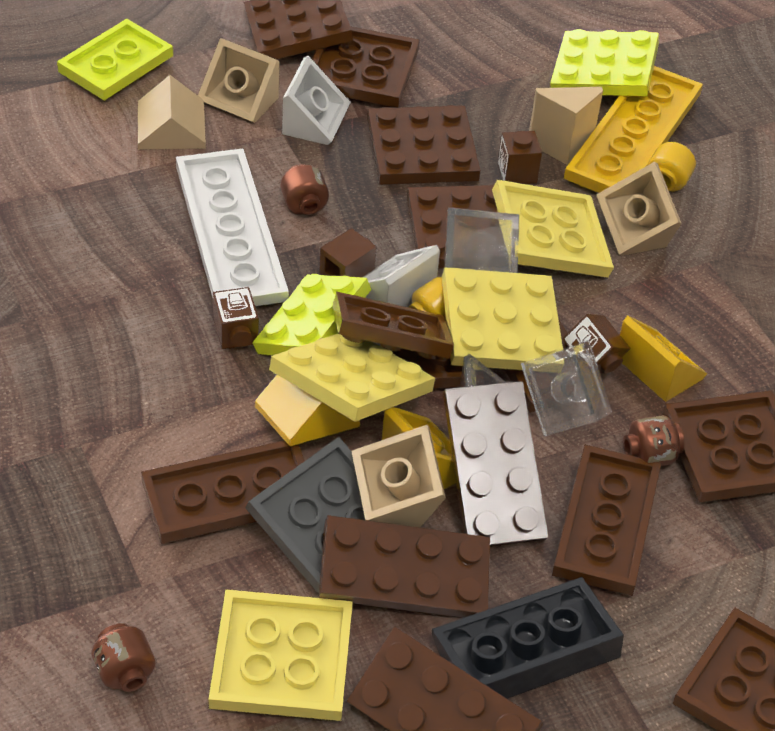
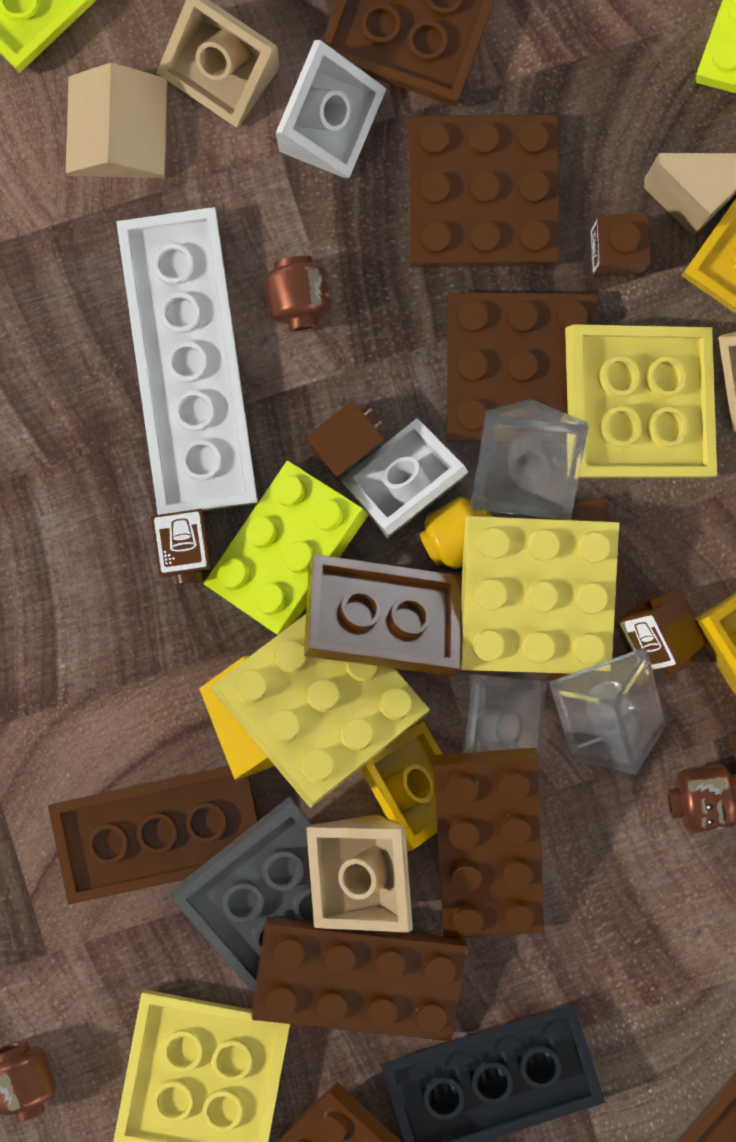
camera: 10 degrees right, 40 degrees up
reddish brown plate [552,444,661,596] -> none

